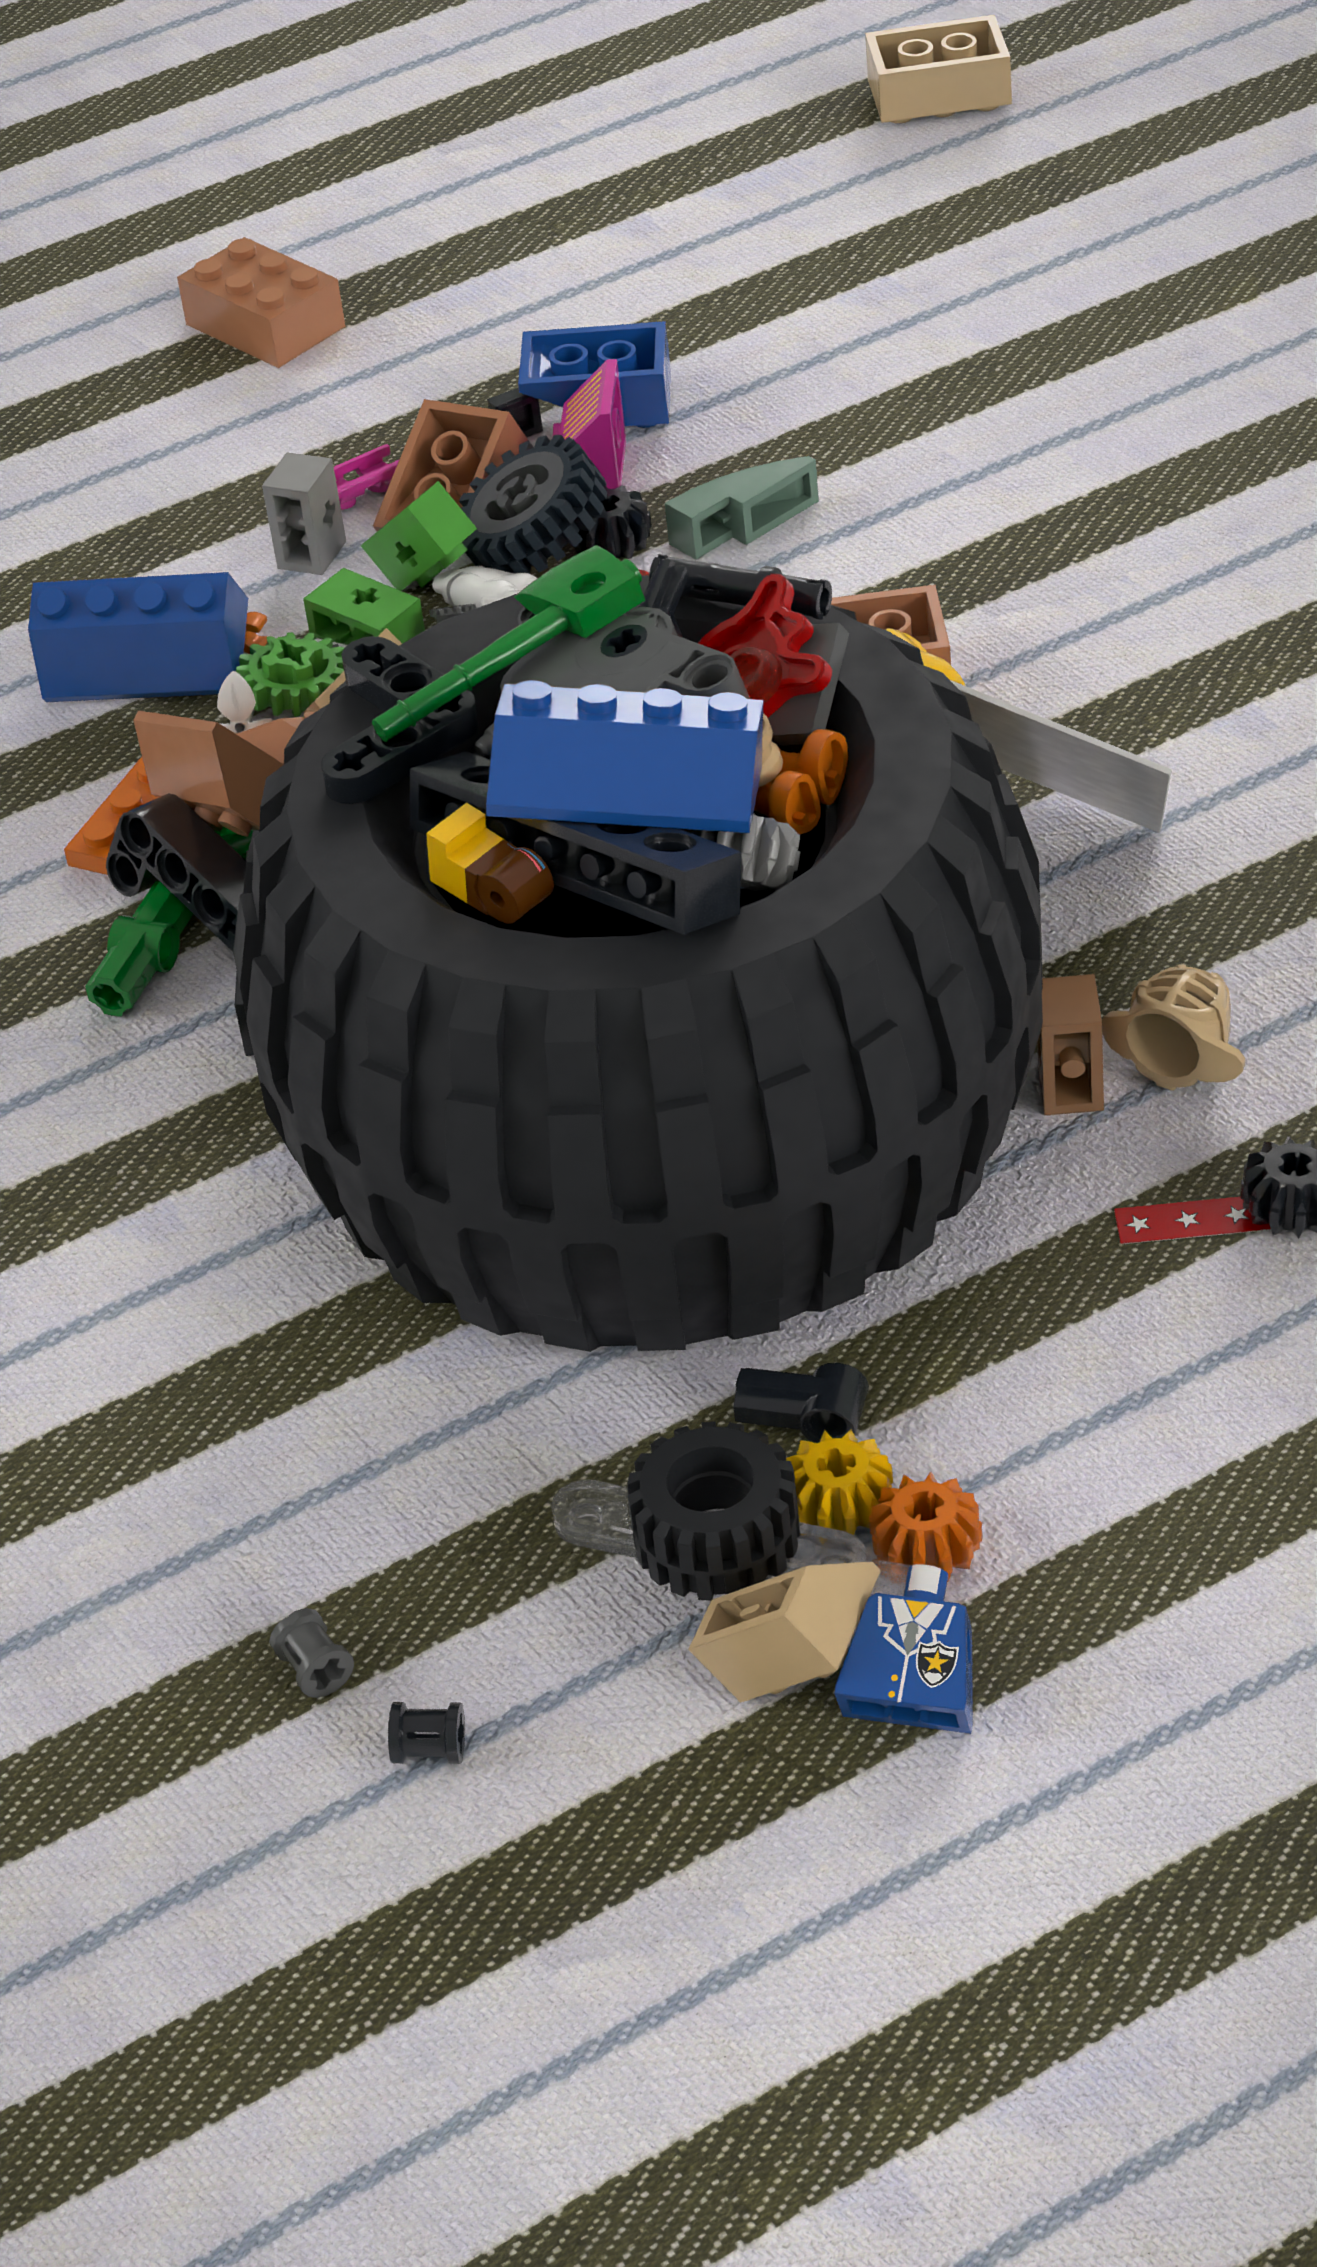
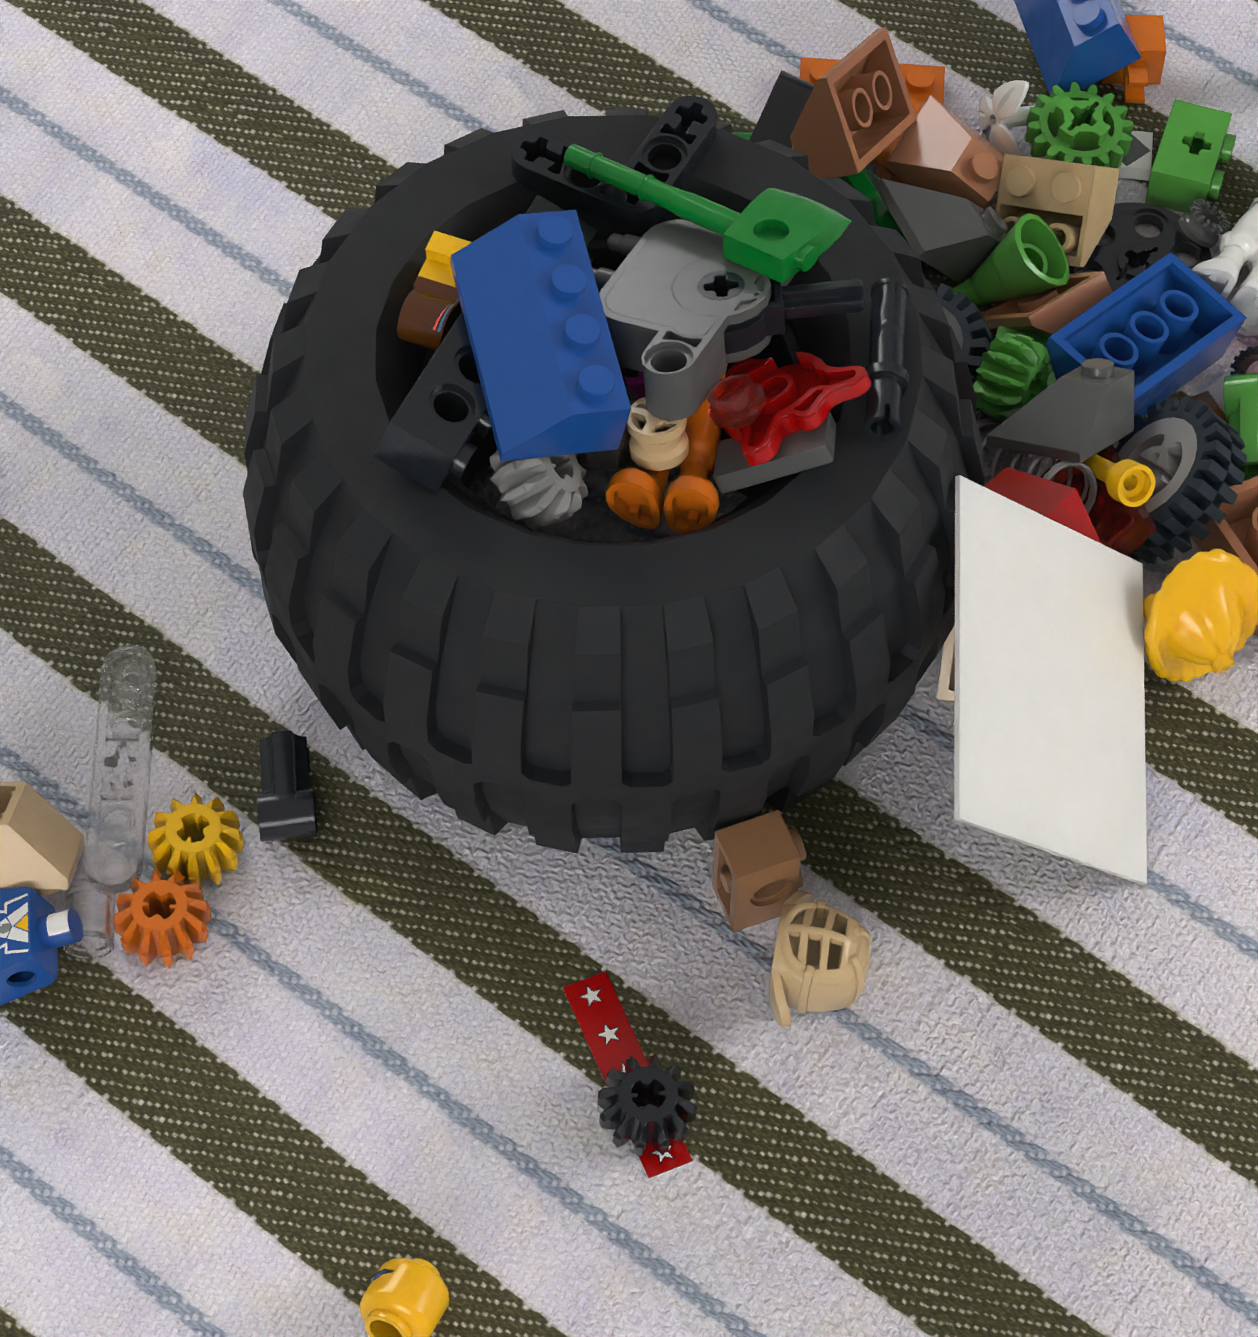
camera: 65 degrees right, 15 degrees up
black tyre [627,1421,800,1601] -> none

